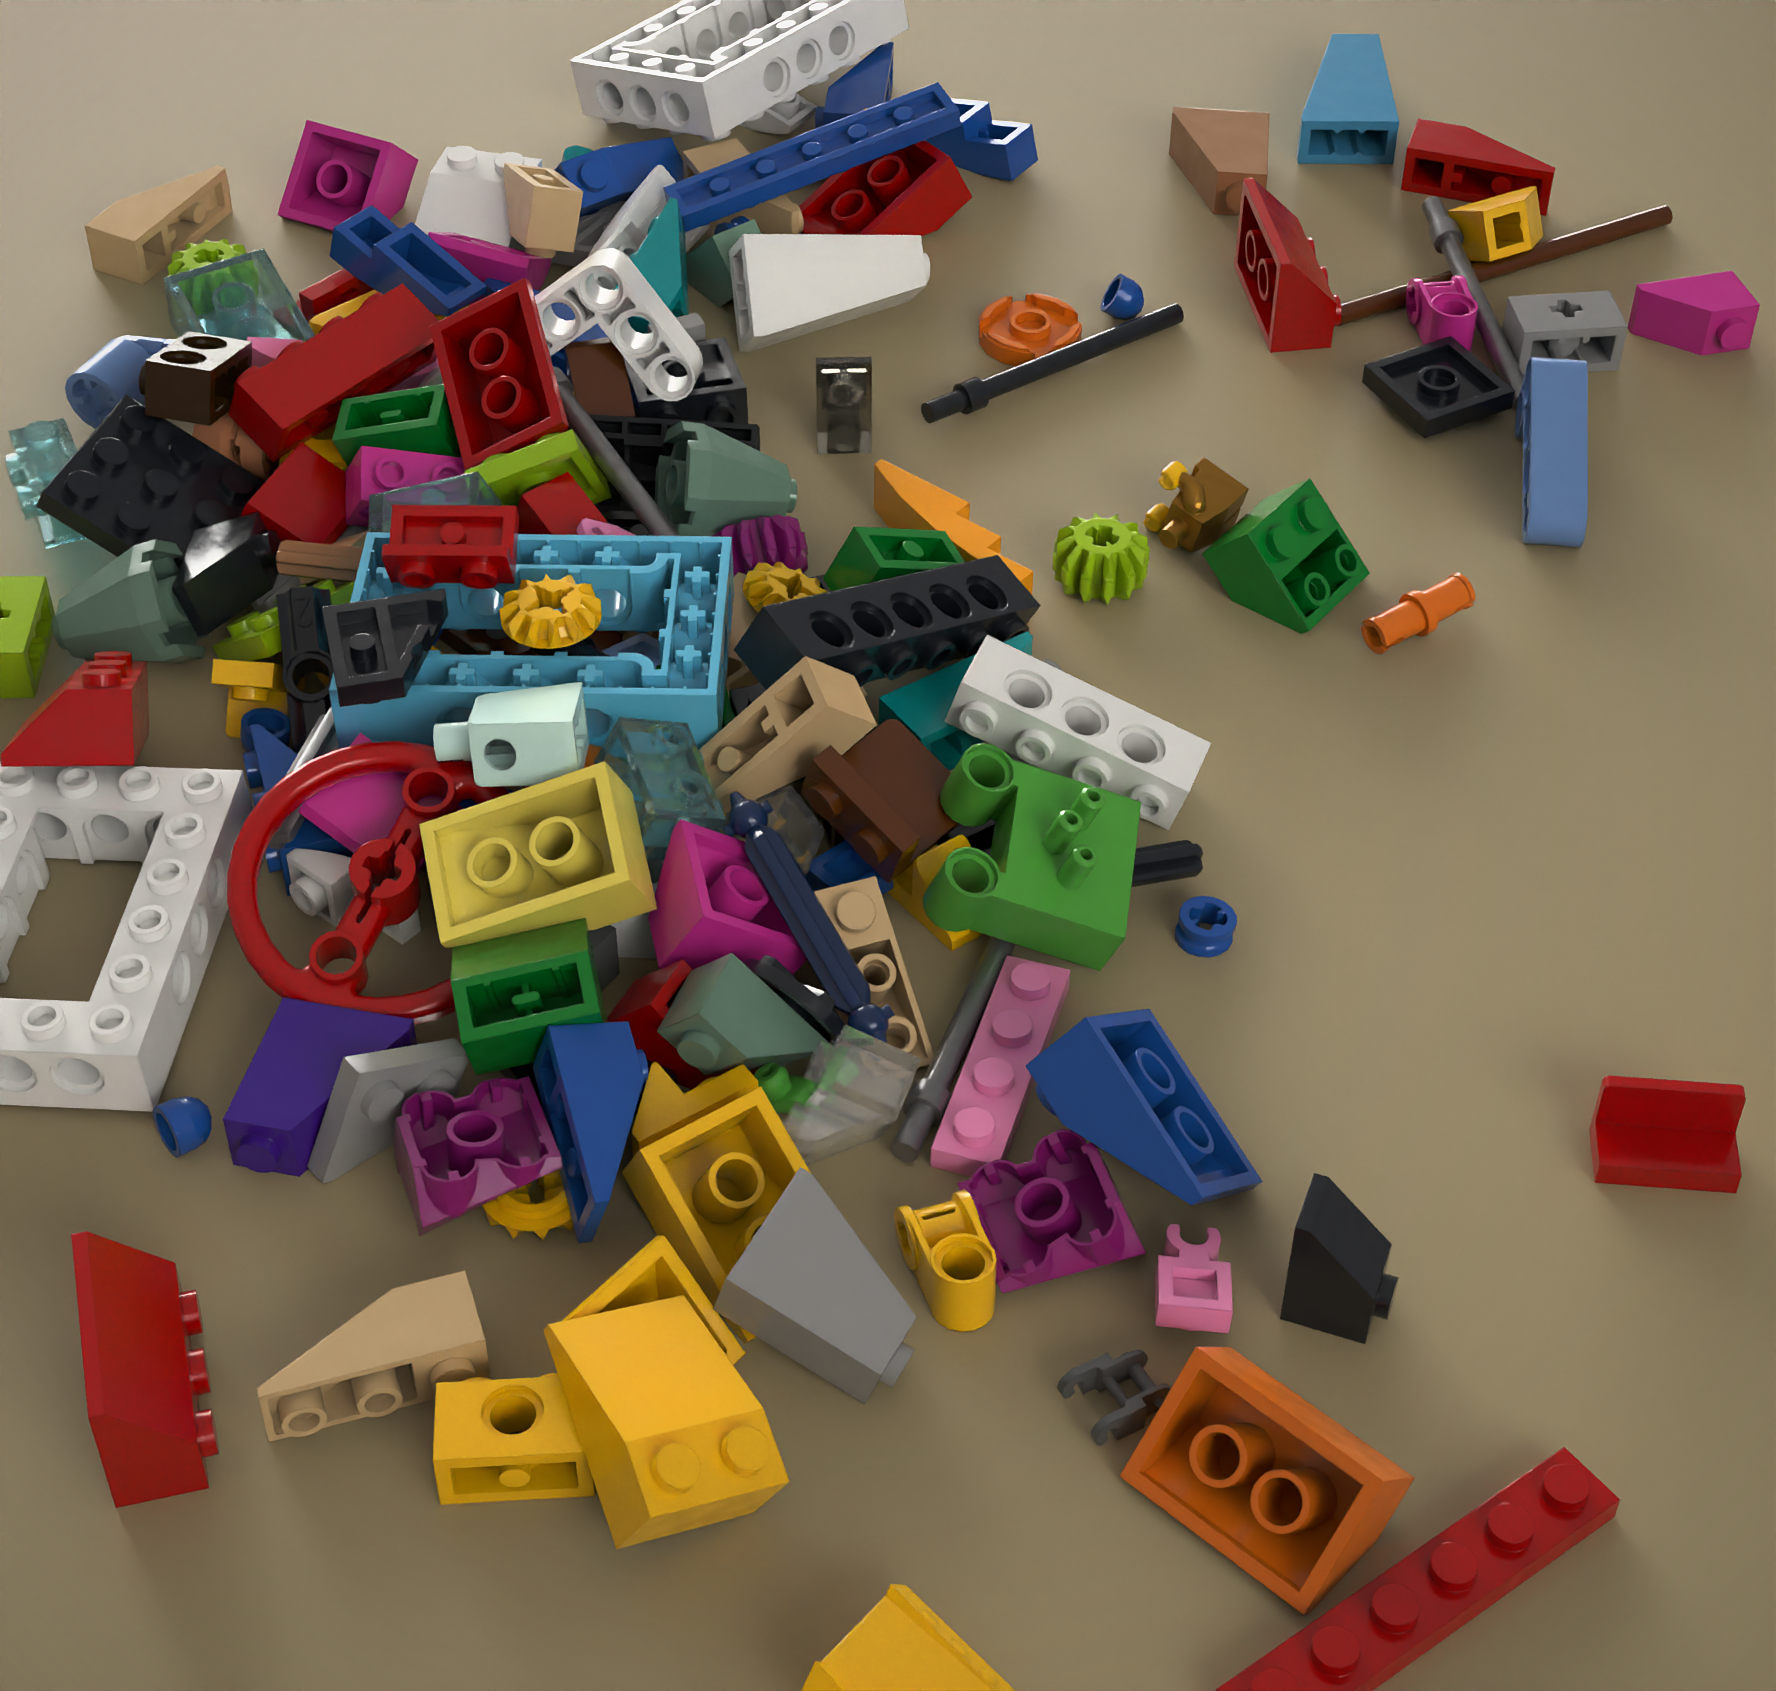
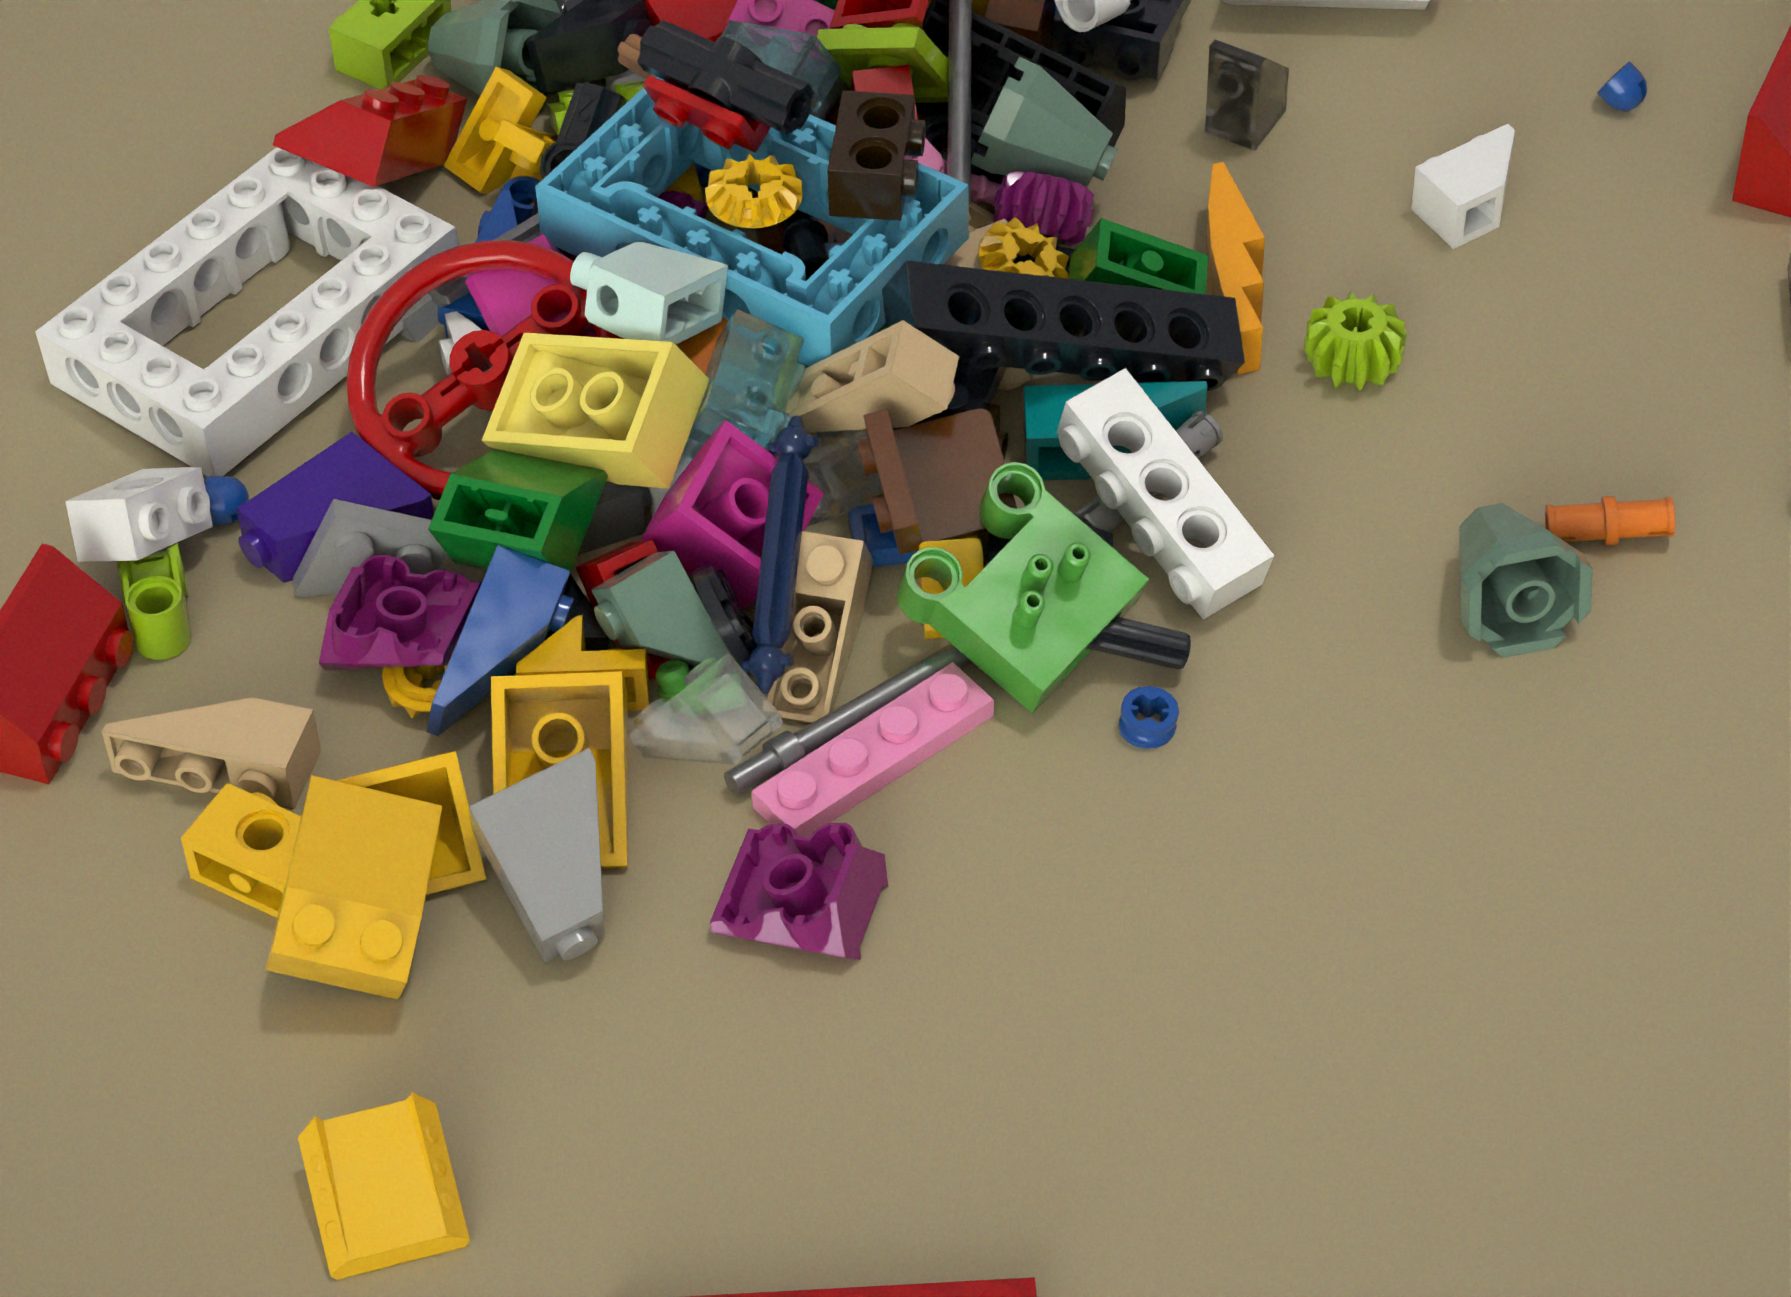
camera: 35 degrees right, 5 degrees up
black wing [322,589,448,707] -> none
yellow piece [894,1190,997,1332] -> none
black bar [921,303,1184,423] -> none
orange tile [979,293,1082,366] -> none
blue slope [1025,1009,1263,1206] -> none
dark grey piece [1057,1350,1171,1445] -> none
orange slope [1119,1347,1415,1615] -> none
pearl gold piece [1143,457,1249,552] -> none
bright pink plate [1155,1224,1233,1334] -> none
green slope [1202,478,1370,634] -> none
black slope [1280,1173,1399,1344] -> none
red panel [1589,1075,1746,1193] -> none
none -> white brick [65,467,213,562]
none -> lime piece [116,542,192,660]
none -> yellow slope [443,66,547,195]
none -> black piece [637,20,815,135]
none -> dark brown brick [827,90,925,221]
none -> white slope [1411,124,1515,249]
none -> sand green cone [1459,503,1593,657]

